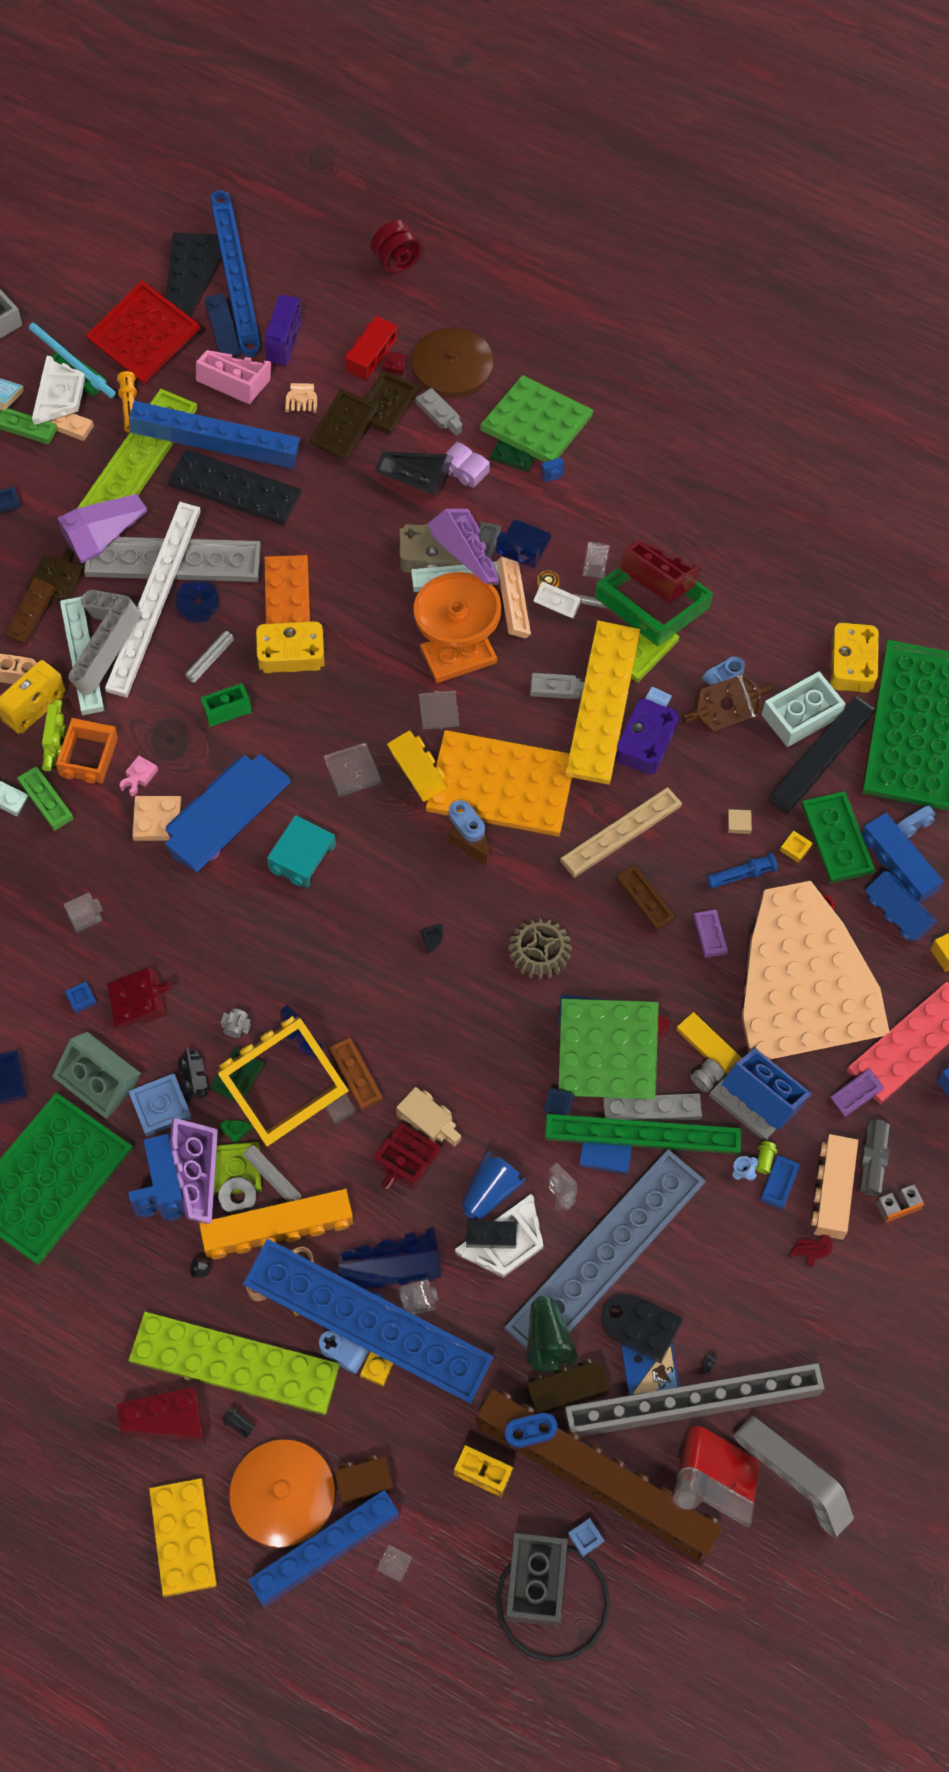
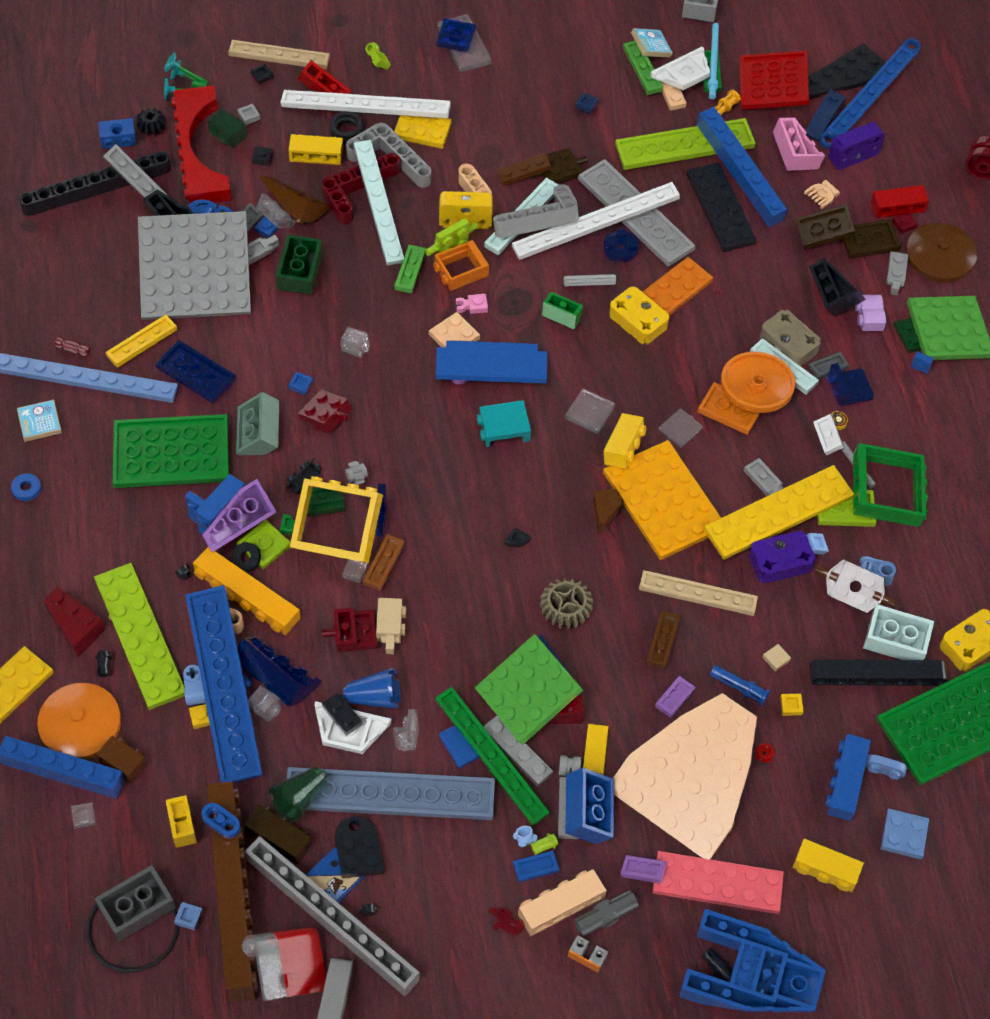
camera: 50 degrees right, 5 degrees down
medium lavender wedge [58,494,147,563] -> none
medium blue plate [128,1073,192,1137] -> none
light grey axle [243,1145,302,1202] -> none
medium lavender wedge [428,509,499,584] -> none
medium blue plate [448,800,485,842] -> none
light nougat plate [496,557,531,639] -> none
dark blue plate [543,1088,575,1116] -> none
clear brick [583,542,610,579] -> none
dark red wedge [619,540,702,603] -> none
green plate [801,791,875,884] -> none
blue brick [865,871,938,941] -> none

